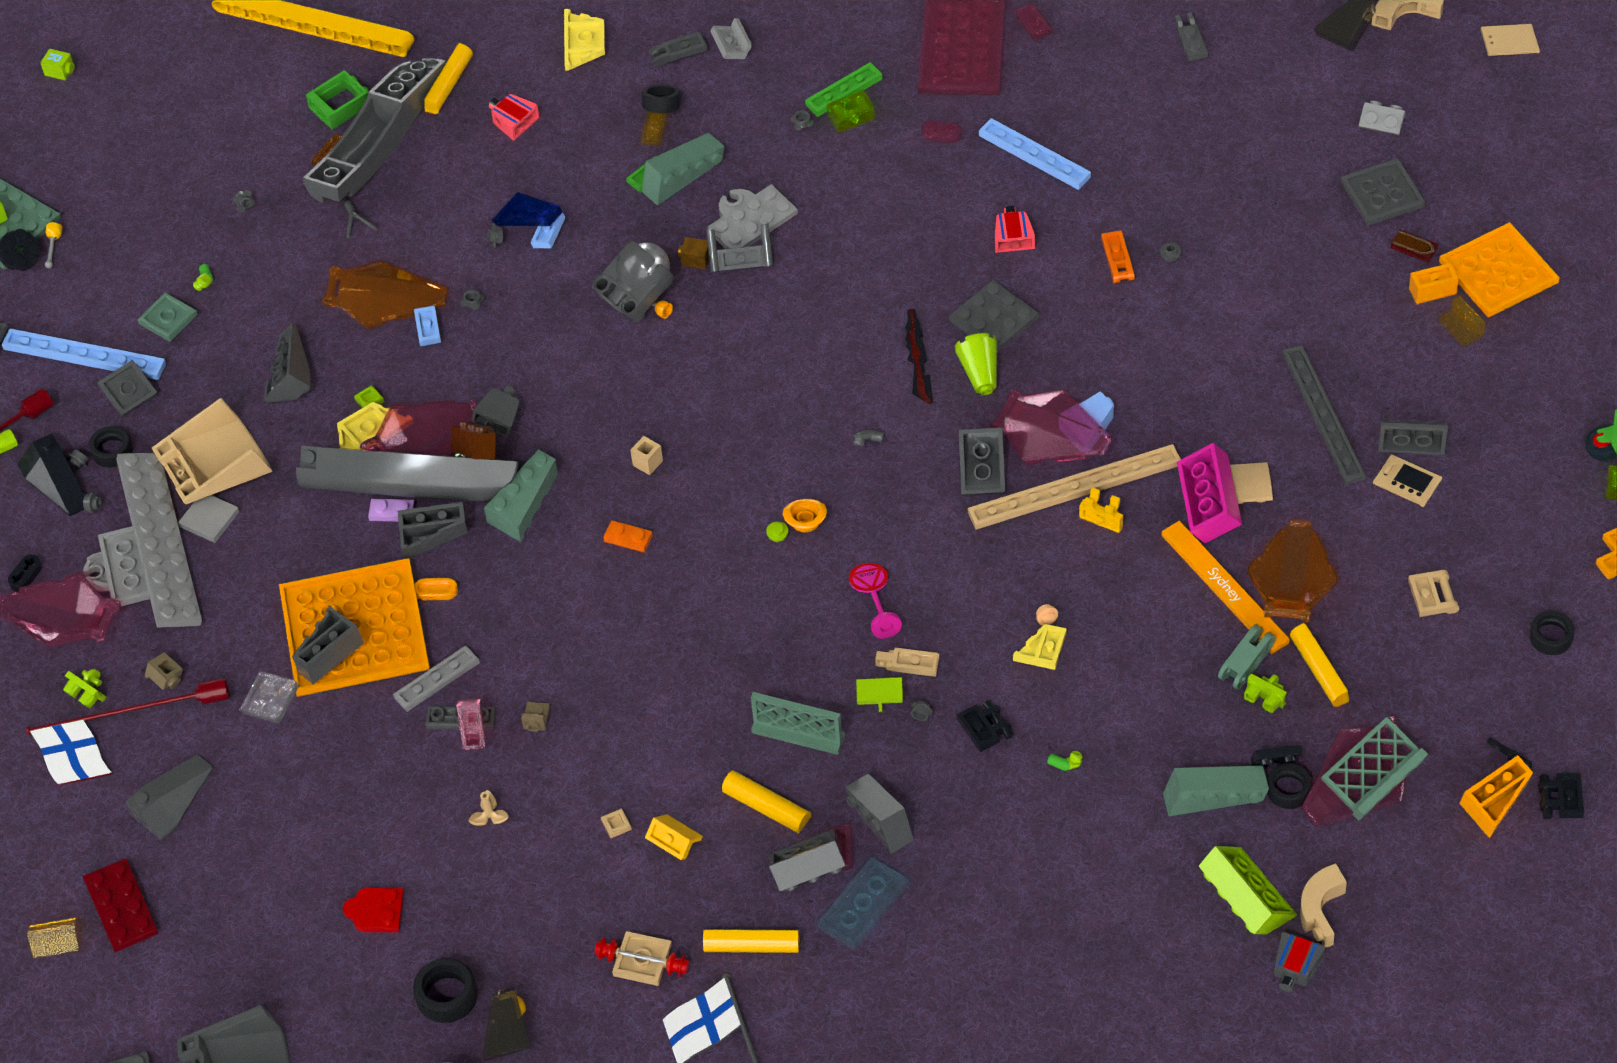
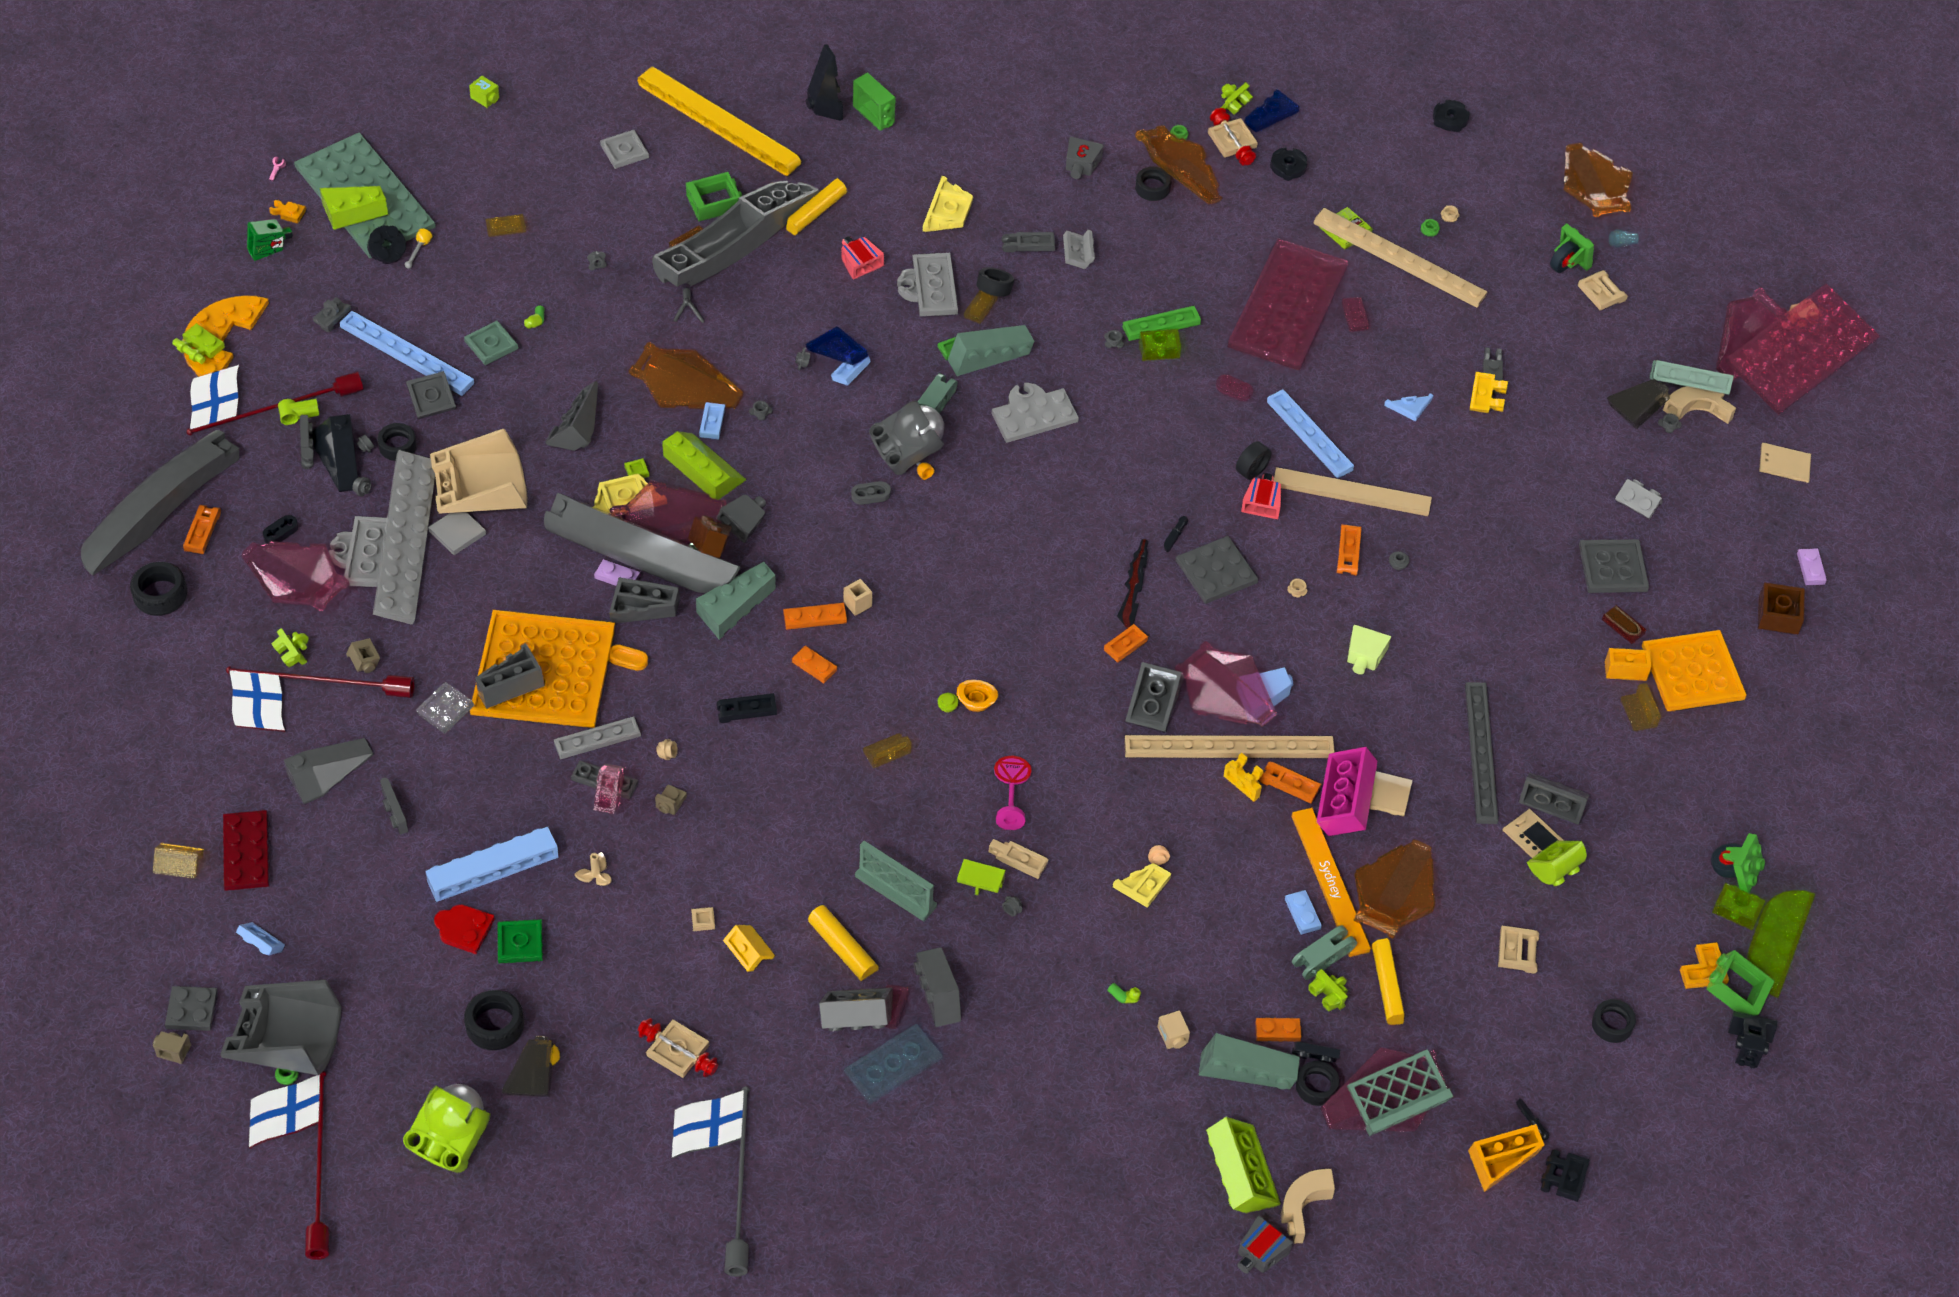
camera: 10 degrees right, 0 degrees up
pearl gold brick [678,237,709,269] -> none
yellow brick [703,930,800,953] -> none
dark grey plate [706,223,773,272] -> none
dark grey arm [853,429,885,446] -> none
lime cone [955,333,997,396] -> none
black plate [957,700,1014,752] -> none
none -> light blue plate [236,922,285,955]
none -> dark grey hinge [300,415,314,470]
none -> dark grey hinge [380,778,408,835]
none -> light blue brick [425,827,558,902]
none -> clear yellow plate [486,214,526,237]
none -> green plate [498,919,543,964]
none -> light grey tile [600,130,649,169]
none -> tan plate [656,739,678,760]
none -> lime slope [663,431,746,501]
none -> black plate [716,693,777,723]
none -> orange plate [783,603,847,630]
none -> dark grey plate [851,481,891,505]
none -> clear yellow panel [863,733,911,769]
none -> light grey plate [897,253,958,316]
none -> sand green piece [918,373,958,414]
none -> orange plate [1104,624,1148,663]
none -> tan brick [1158,1010,1190,1049]
none -> black piece [1164,516,1188,552]
none -> black tyre [1236,441,1272,480]
none -> orange plate [1255,1018,1301,1042]
none -> orange plate [1259,762,1321,804]
none -> tan tile [1274,467,1432,516]
none -> light blue plate [1285,890,1322,934]
none -> tan plate [1287,579,1307,598]
none -> yellowish green torso [1347,625,1391,674]
none -> light blue tile [1384,394,1433,421]
none -> yellow plate [1470,372,1508,413]
none -> lime brick [1527,840,1587,886]
none -> dark grey plate [1658,413,1681,433]
none -> reddish brown brick [1758,582,1805,635]
none -> lavender plate [1797,549,1827,585]

